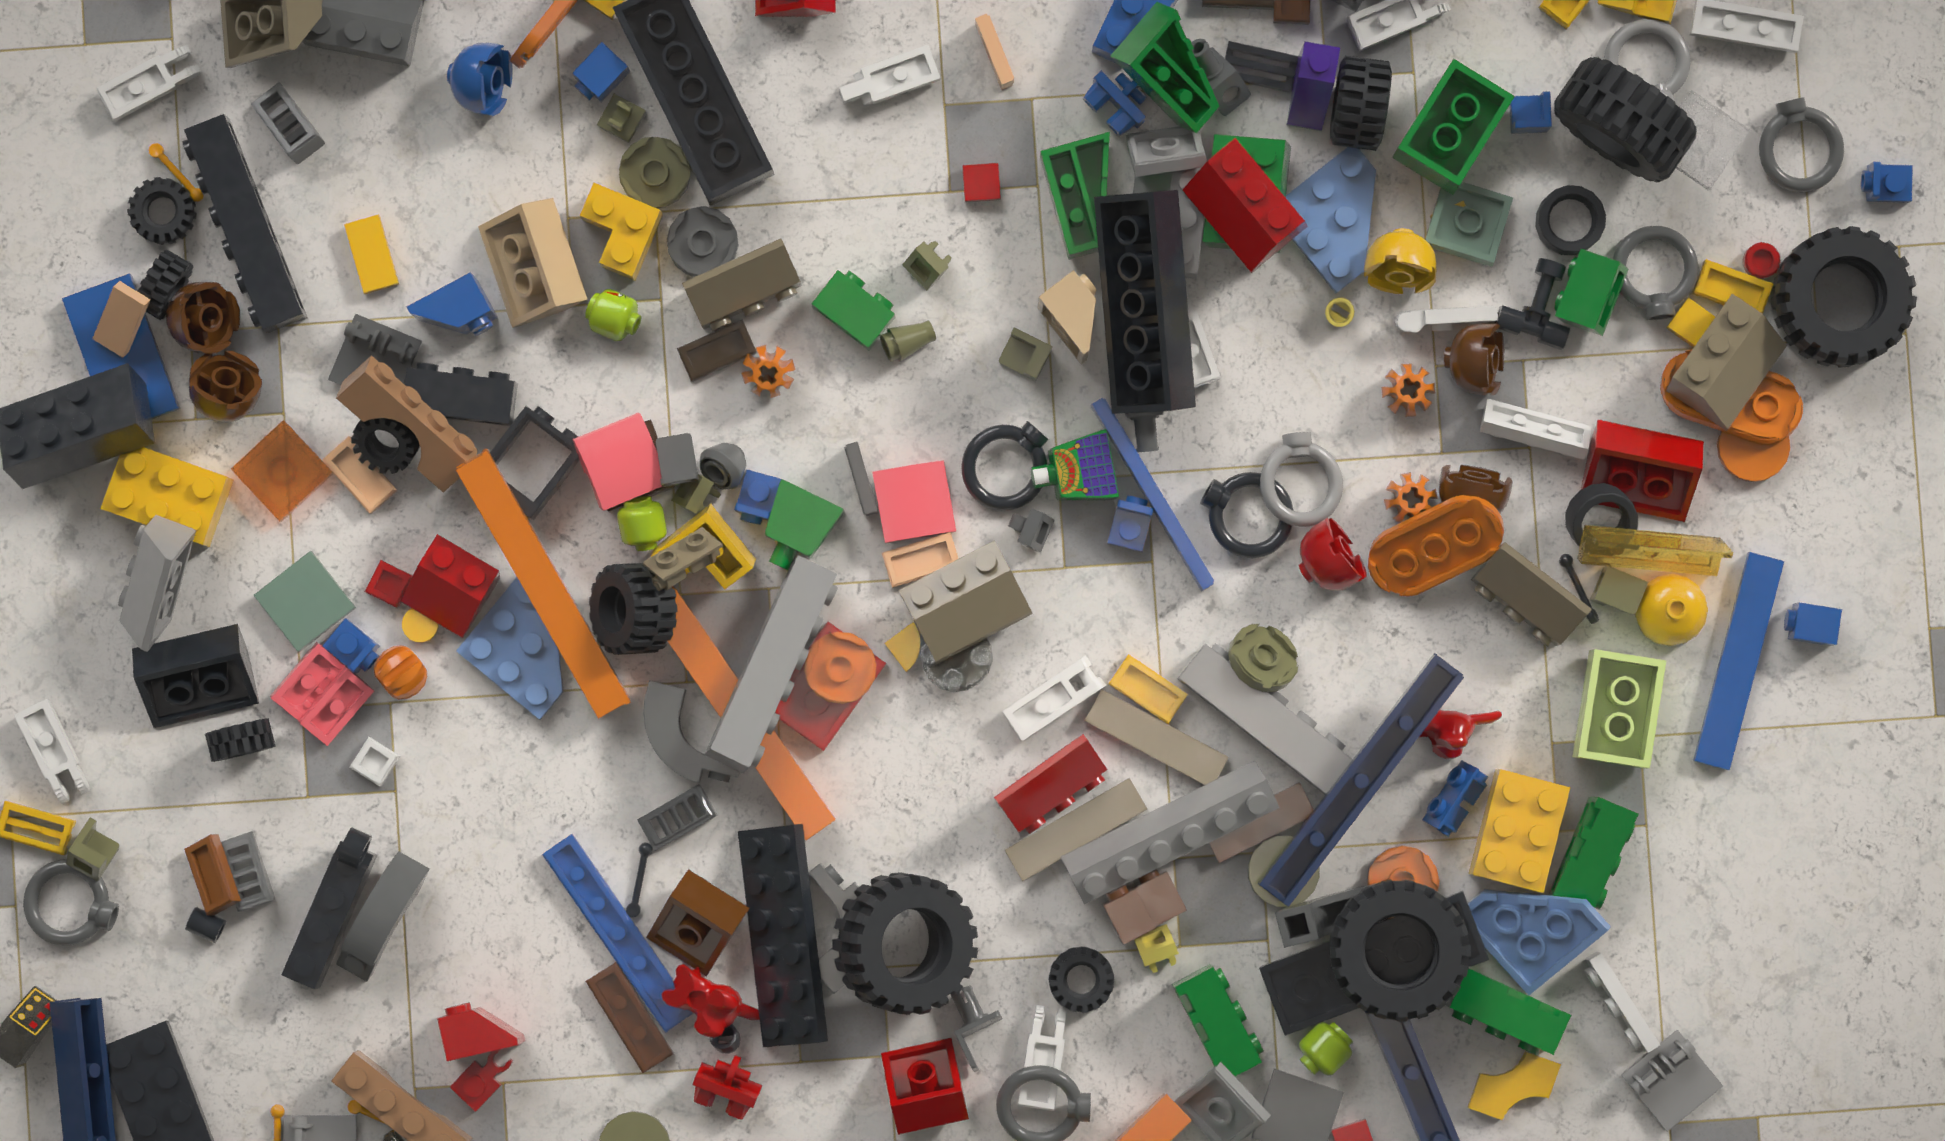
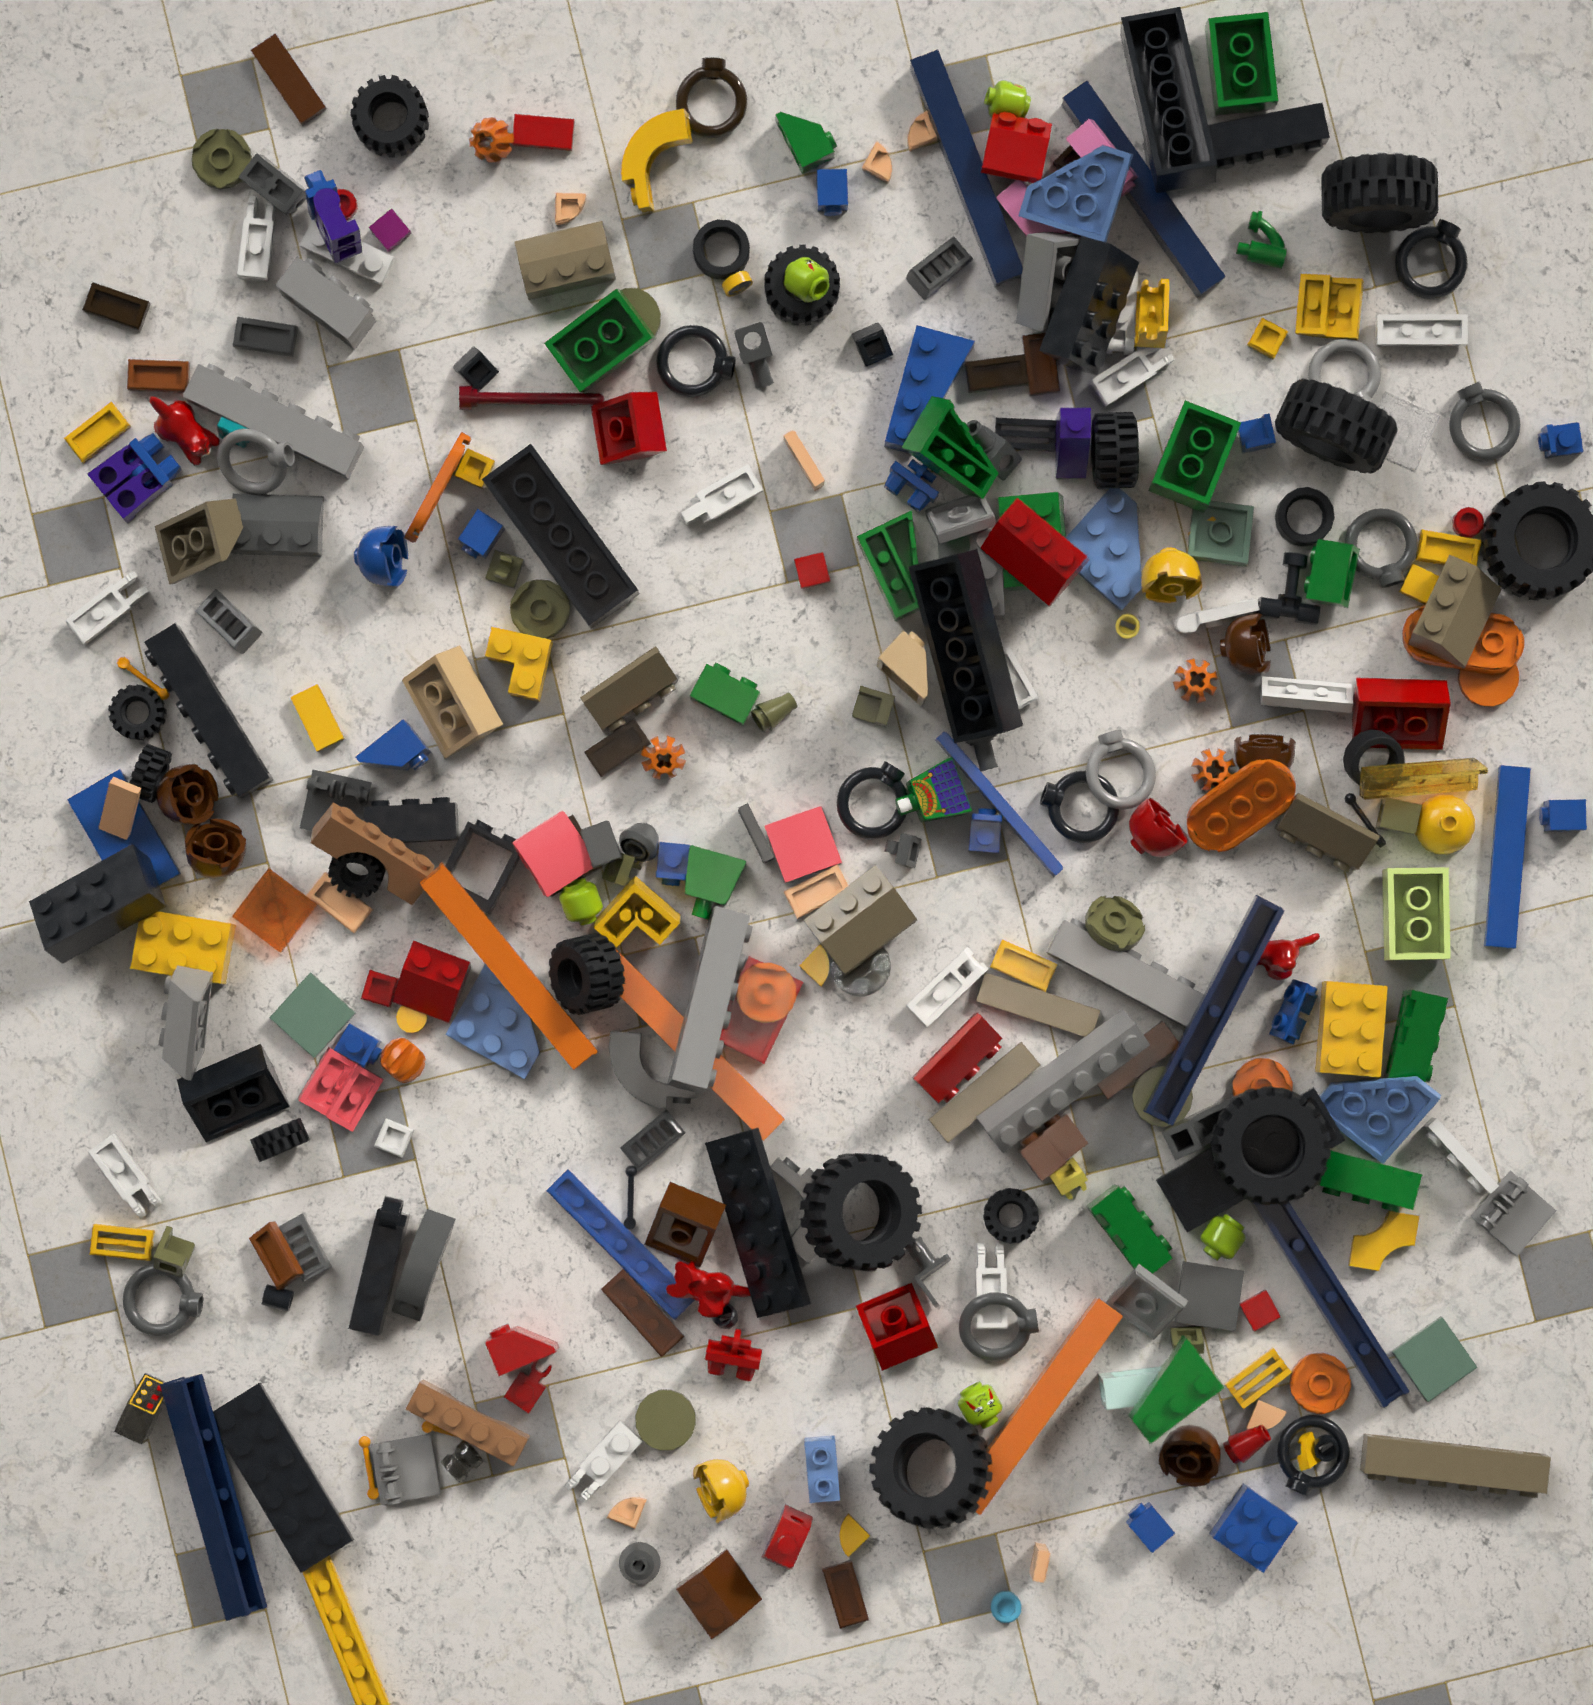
camera: 10 degrees left, 0 degrees up
lime head [585,289,642,341] -> none
dark tan hinge [643,527,723,591] -> none
dark grey tile [667,206,739,277] -> none
olive tile [902,241,952,291] -> none

